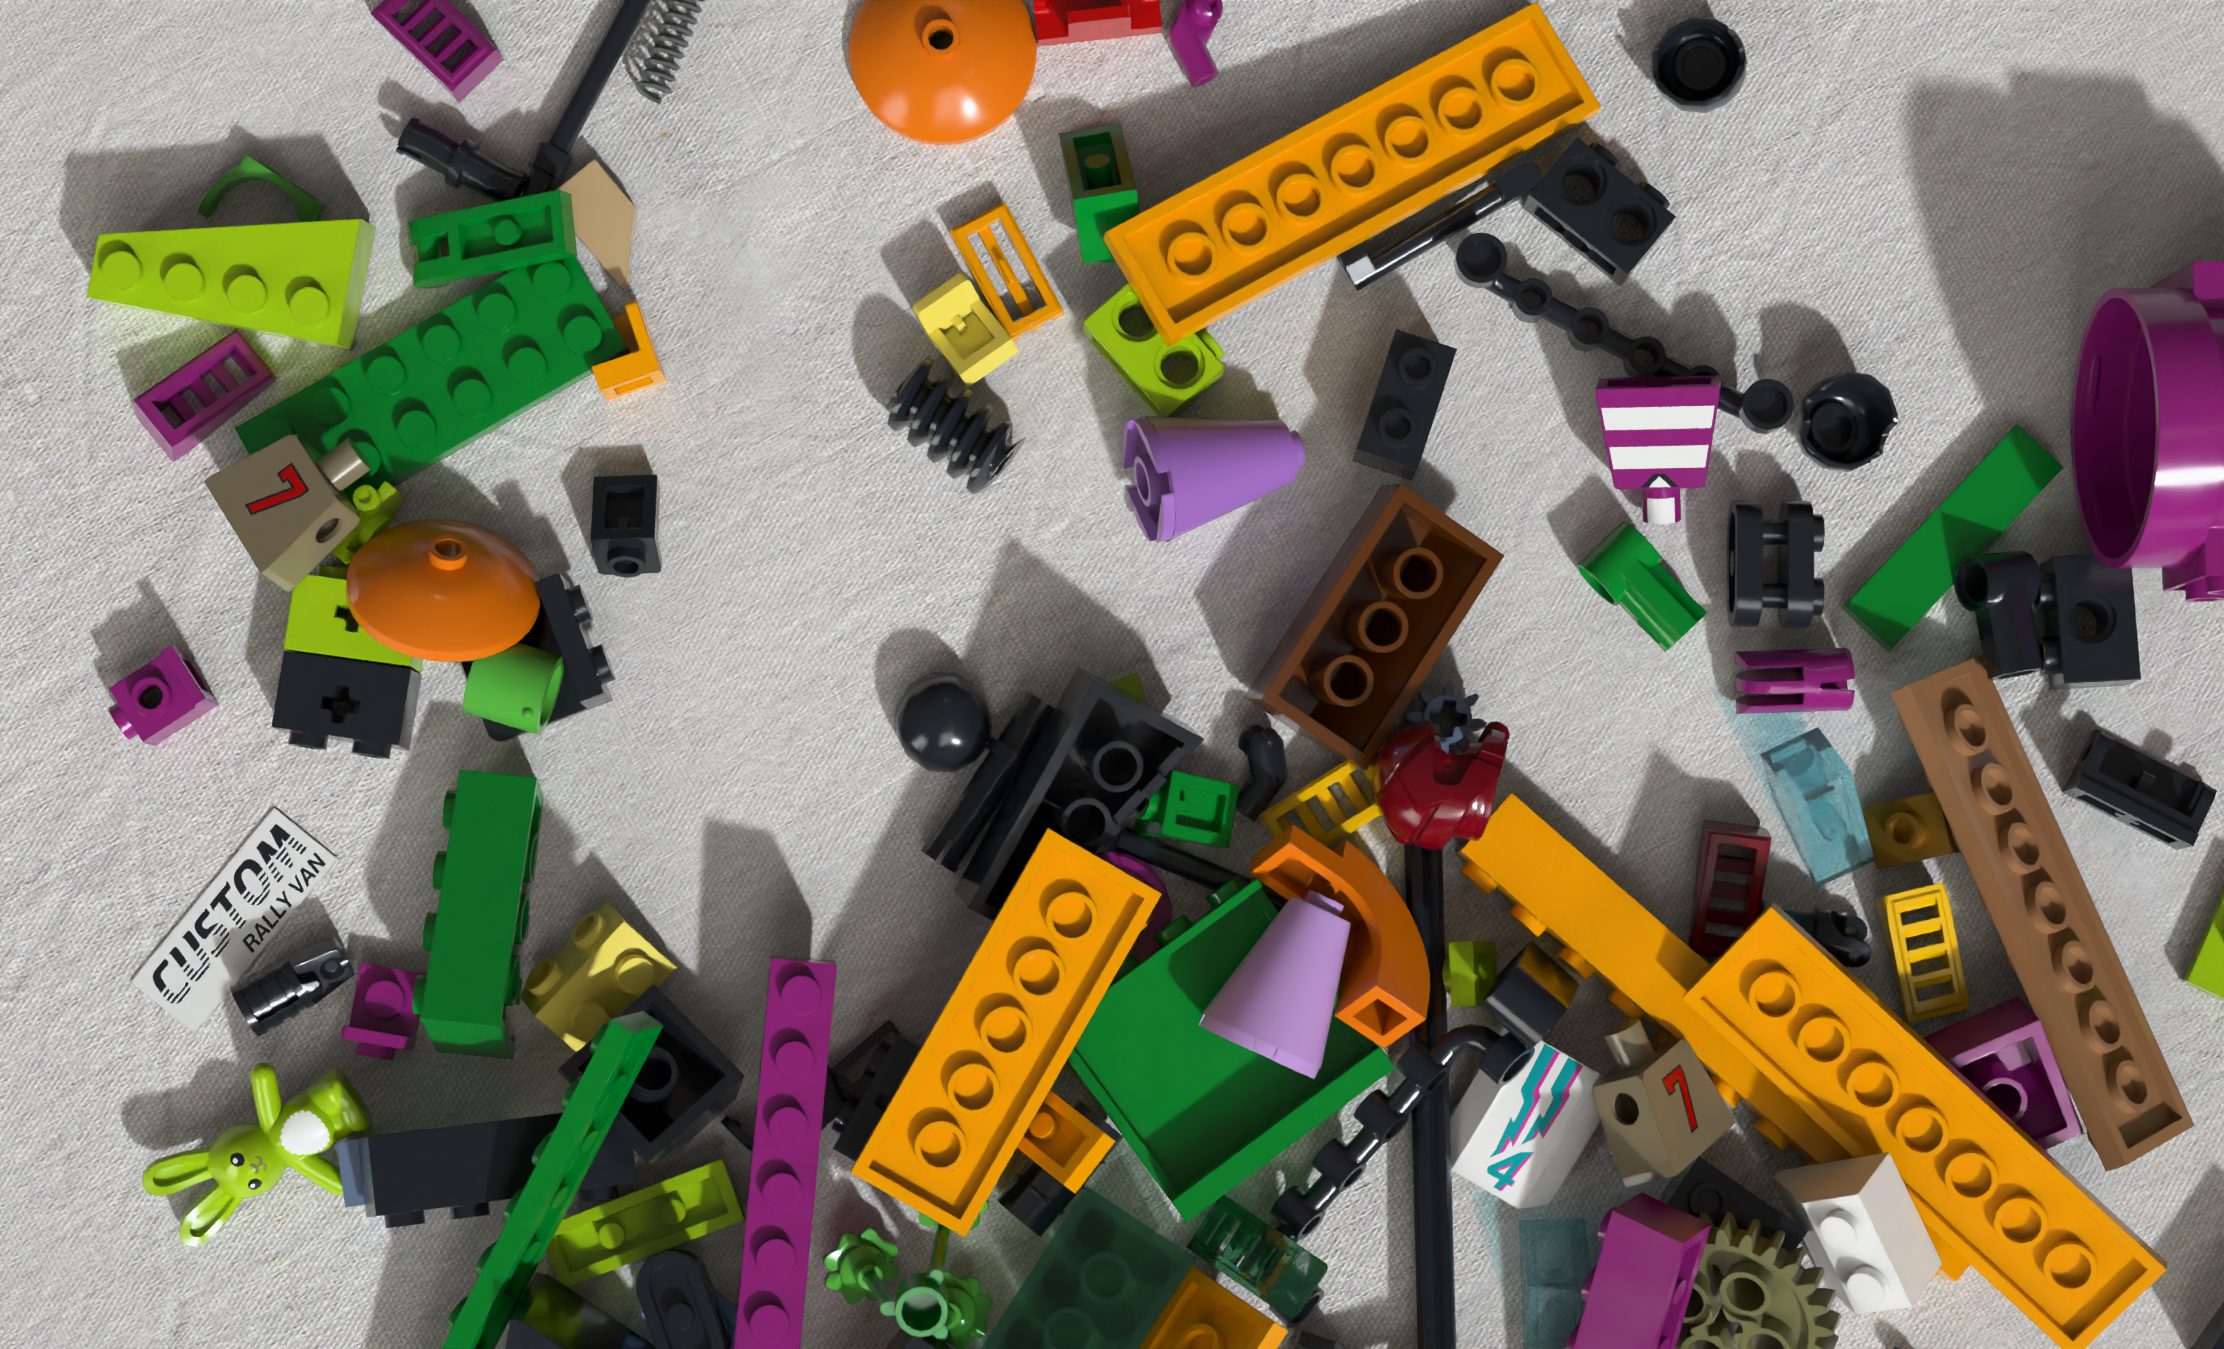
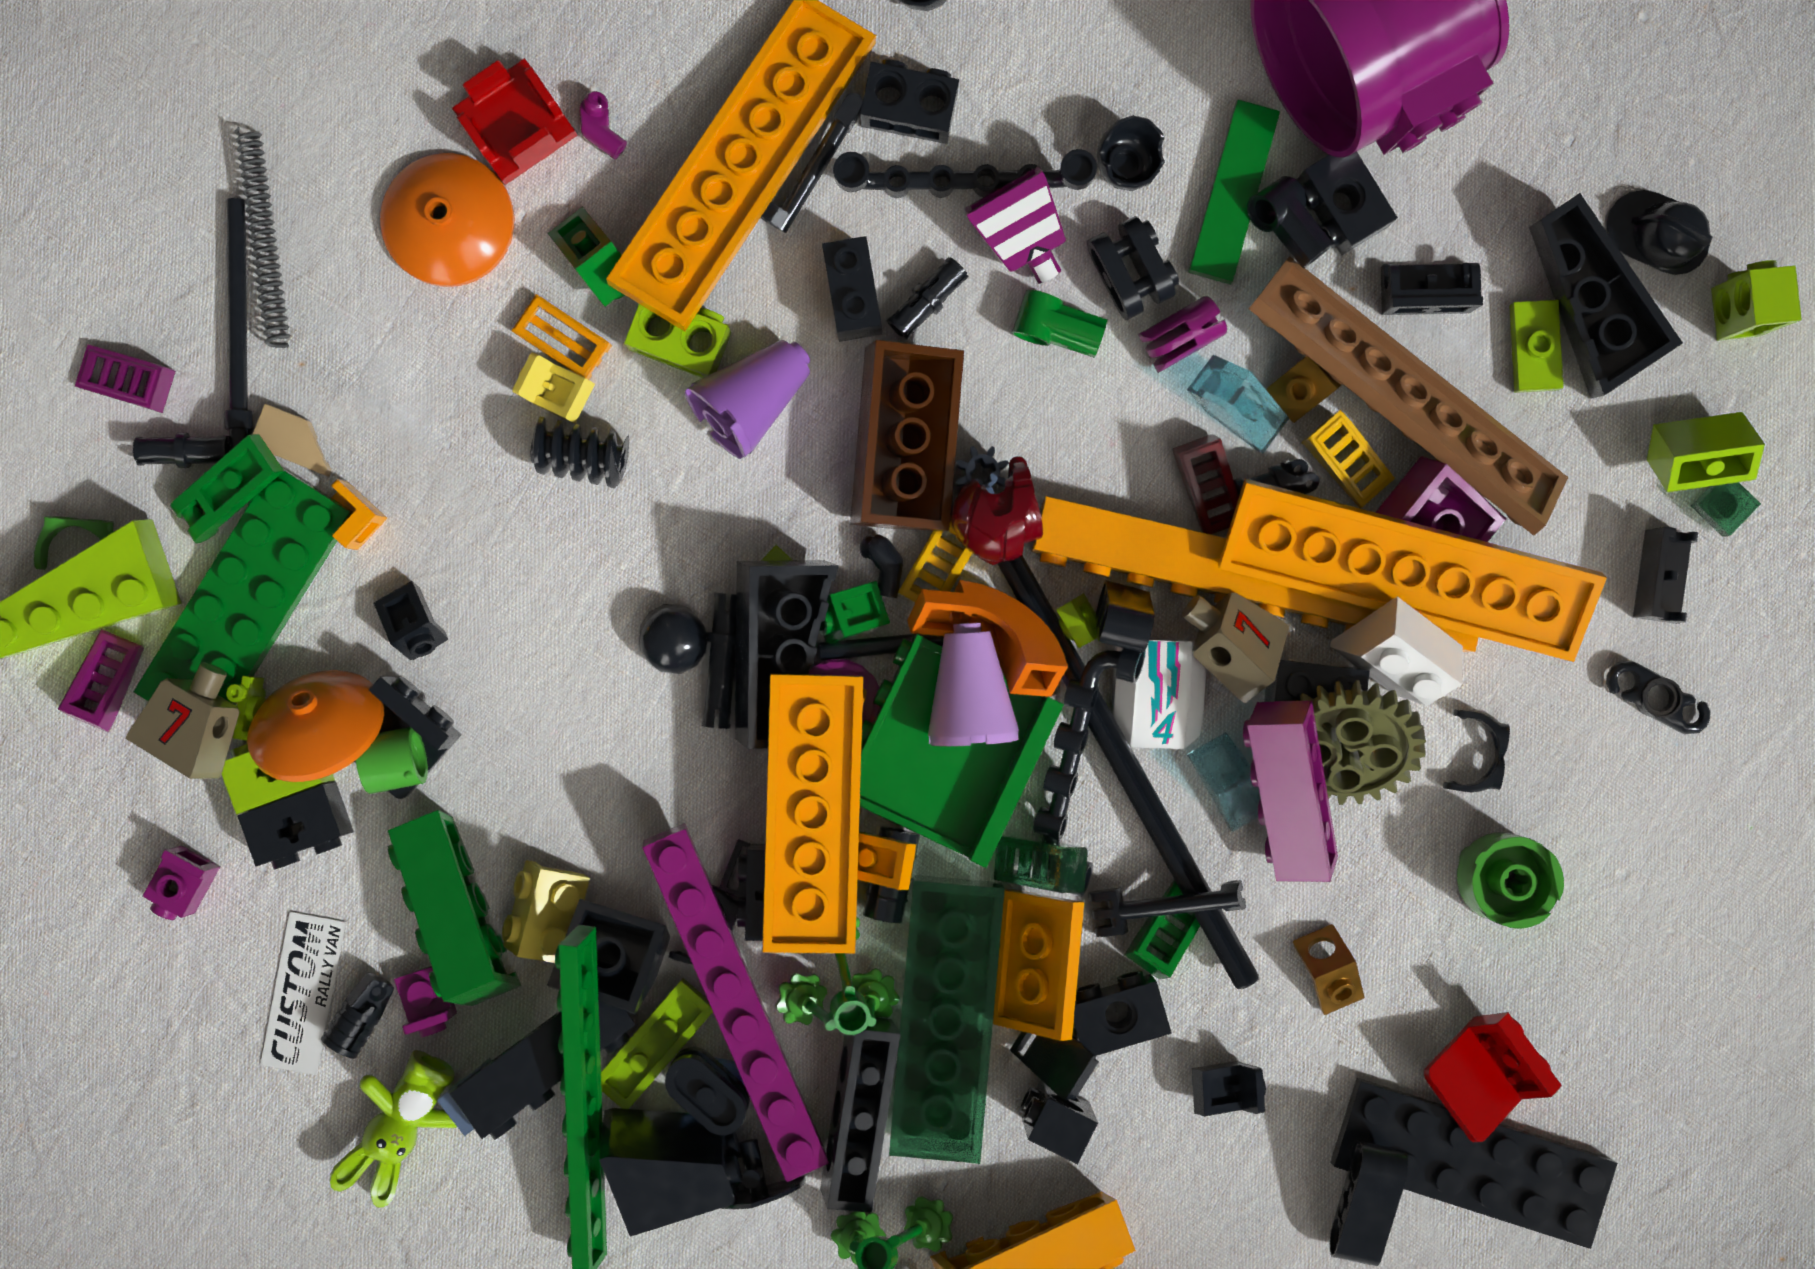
camera: 30 degrees left, 5 degrees up
none -> black pin [886,257,969,341]

